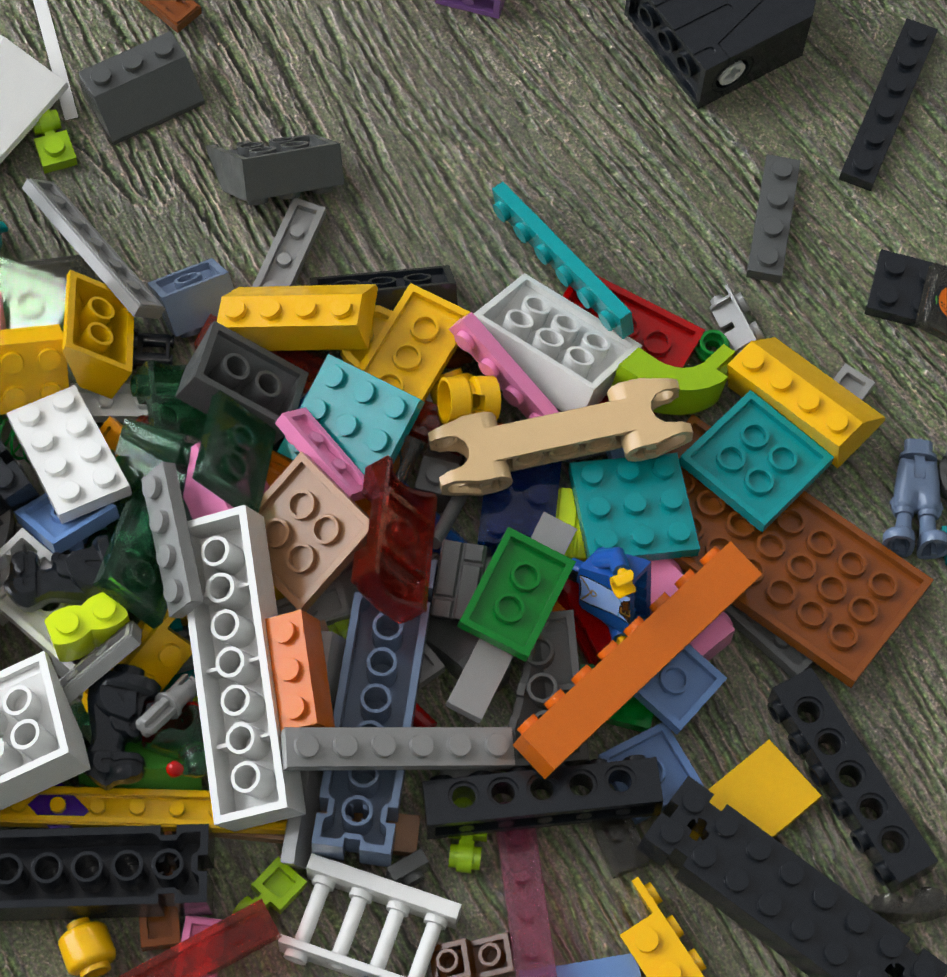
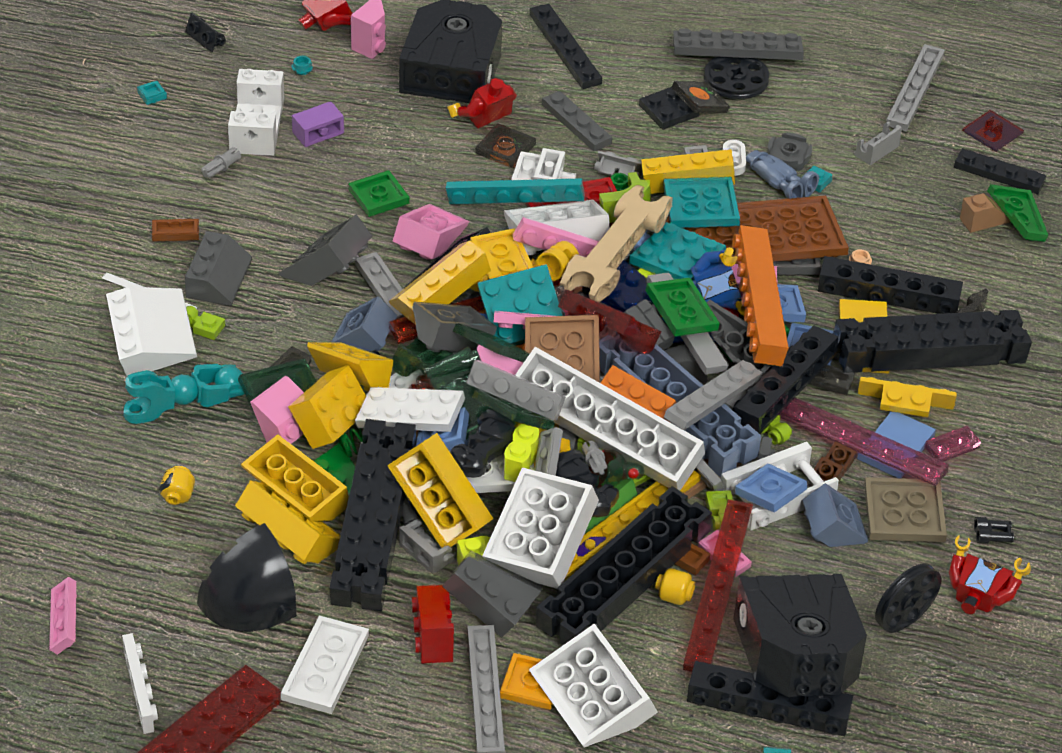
camera: 45 degrees left, 20 degrees down
light grey tile [22,178,165,319] -> none
none -> green plate [348,170,410,217]
none -> bright pink slope [393,204,469,260]
none -> red torso [447,78,517,129]
none -> clear smoke tile [475,123,536,169]
none -> white plate [511,148,576,180]
none -> white plate [723,140,746,176]
none -> medium blue plate [735,463,807,513]
none -> light nougat plate [849,249,872,265]

